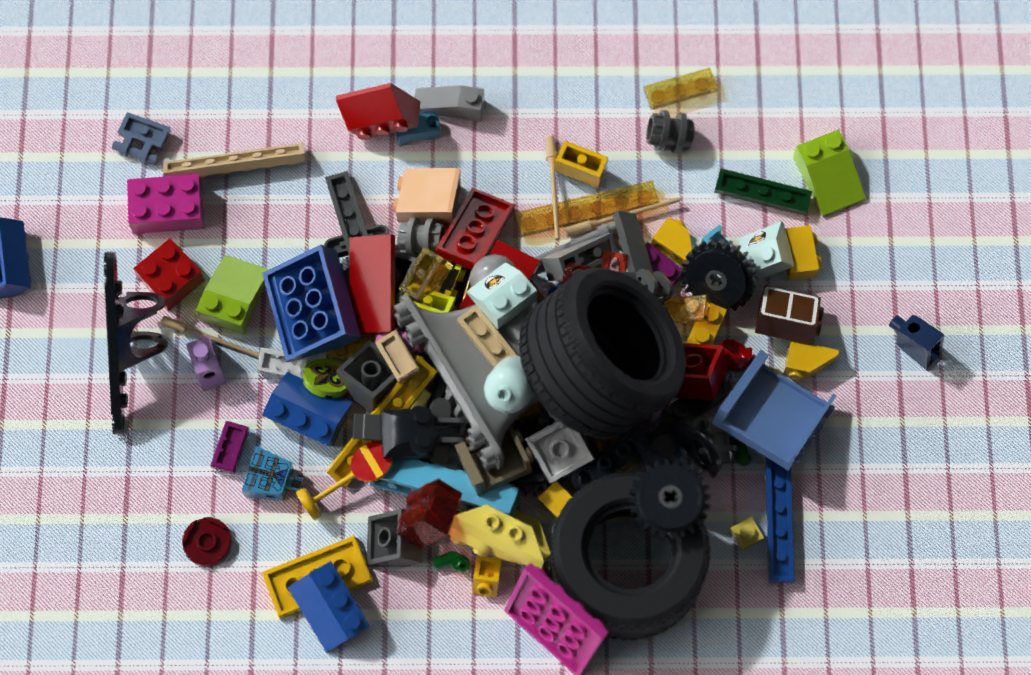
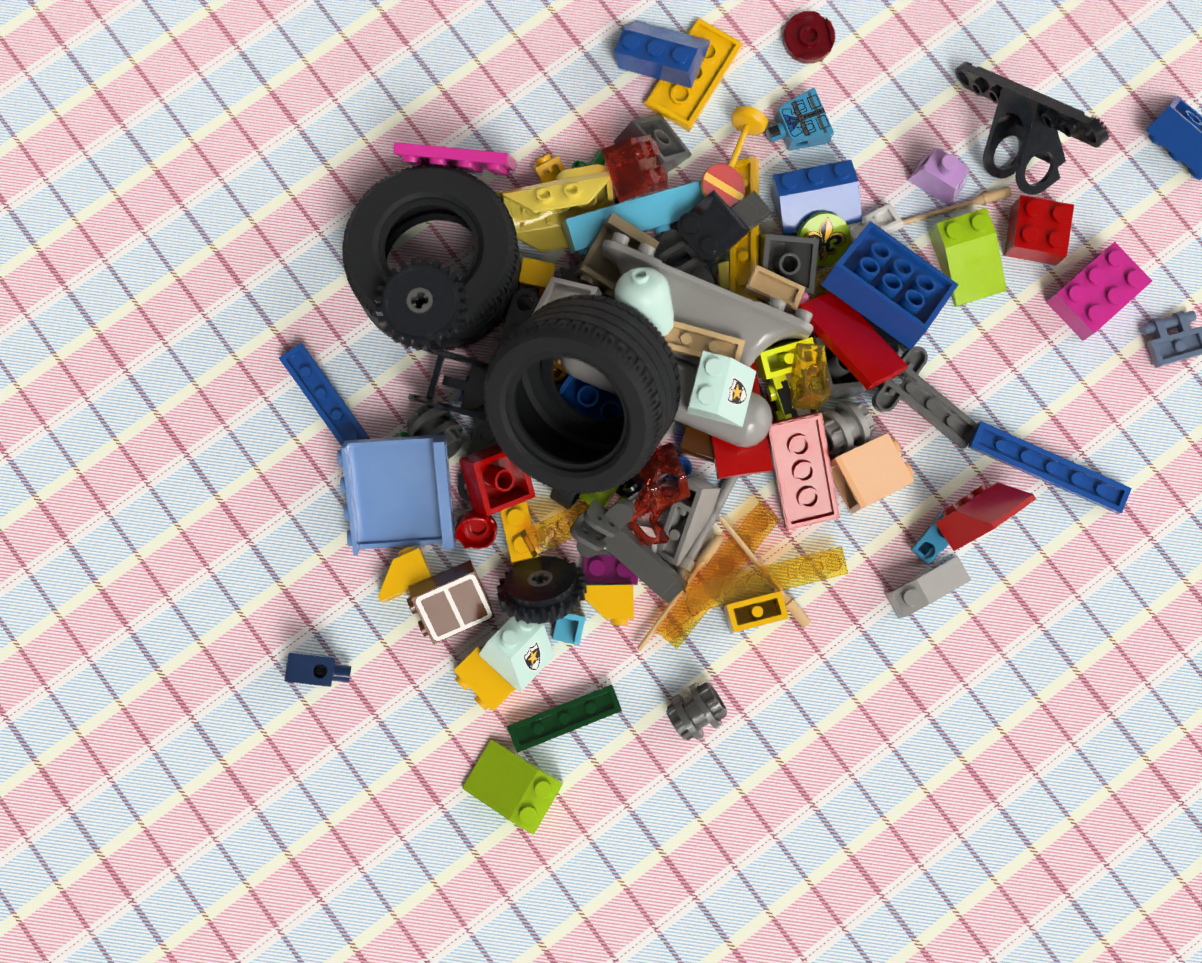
camera: 140 degrees right, 10 degrees up
tan plate [163,143,306,178] -> none
magenta plate [210,421,250,475] -> none
clear yellow plate [643,68,718,110] -> none
light yellow plate [729,516,764,551] -> none
none -> clear yellow plate [682,547,849,614]
none -> blue plate [968,421,1132,514]

